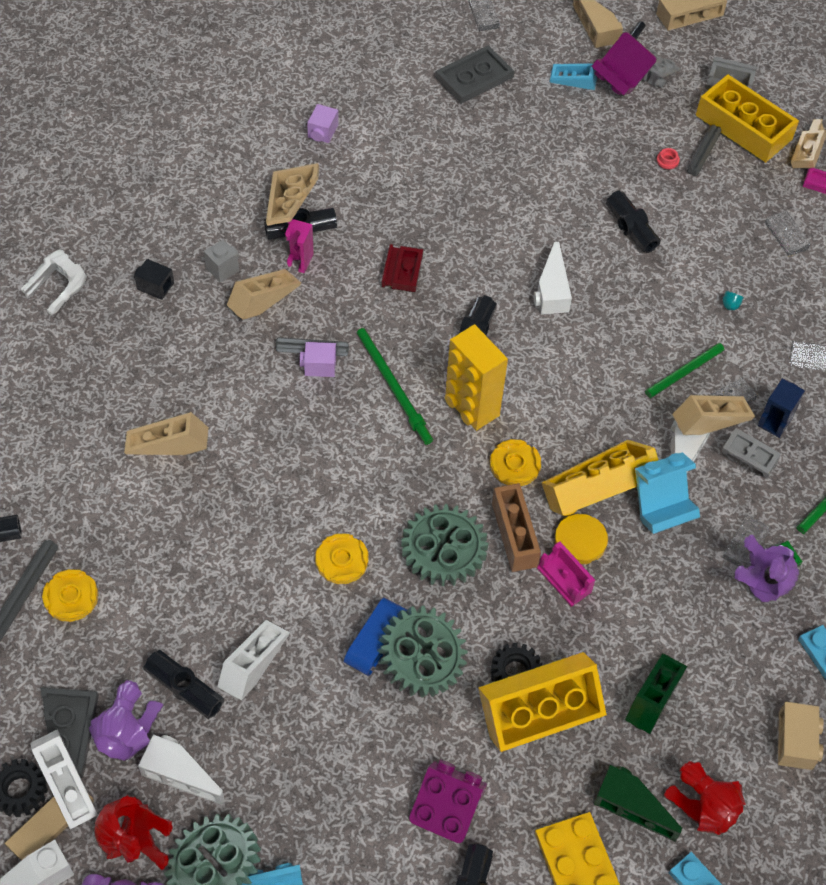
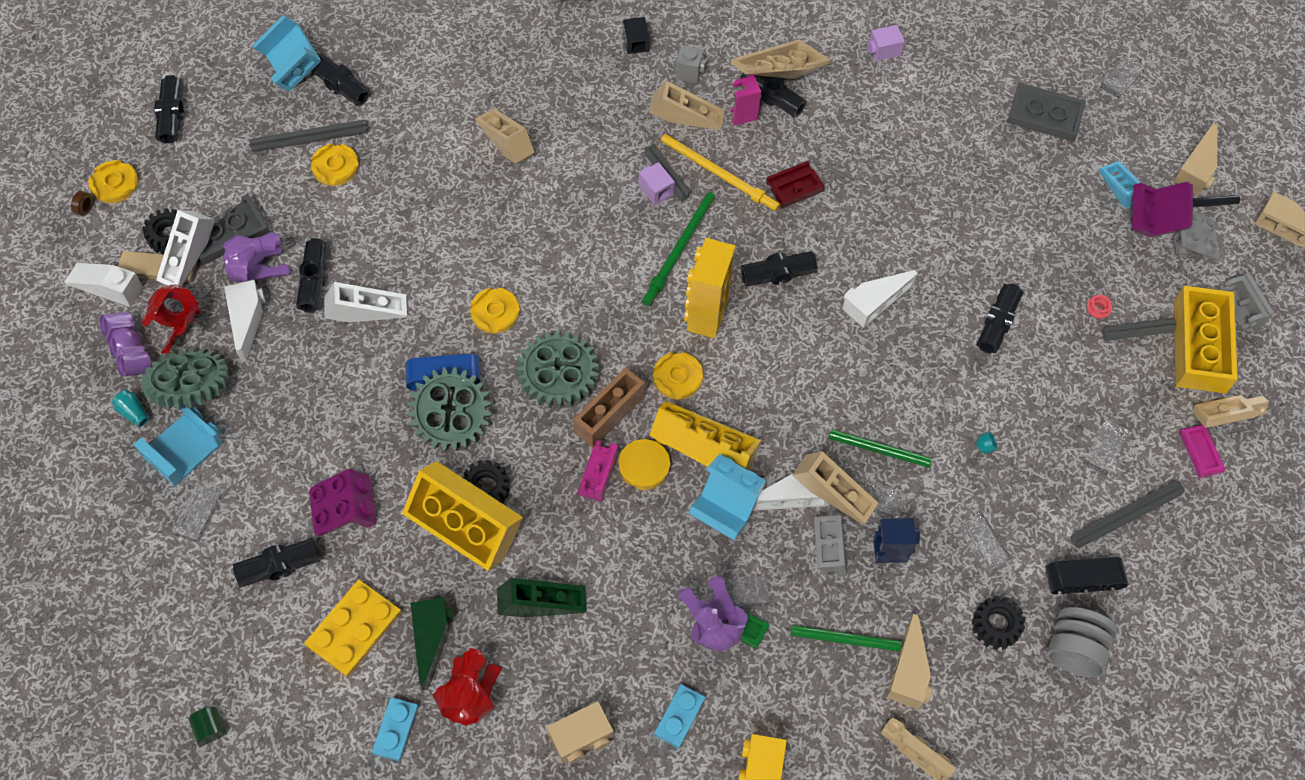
camera: 55 degrees right, 5 degrees up
none -> yellow bar [661,133,781,212]

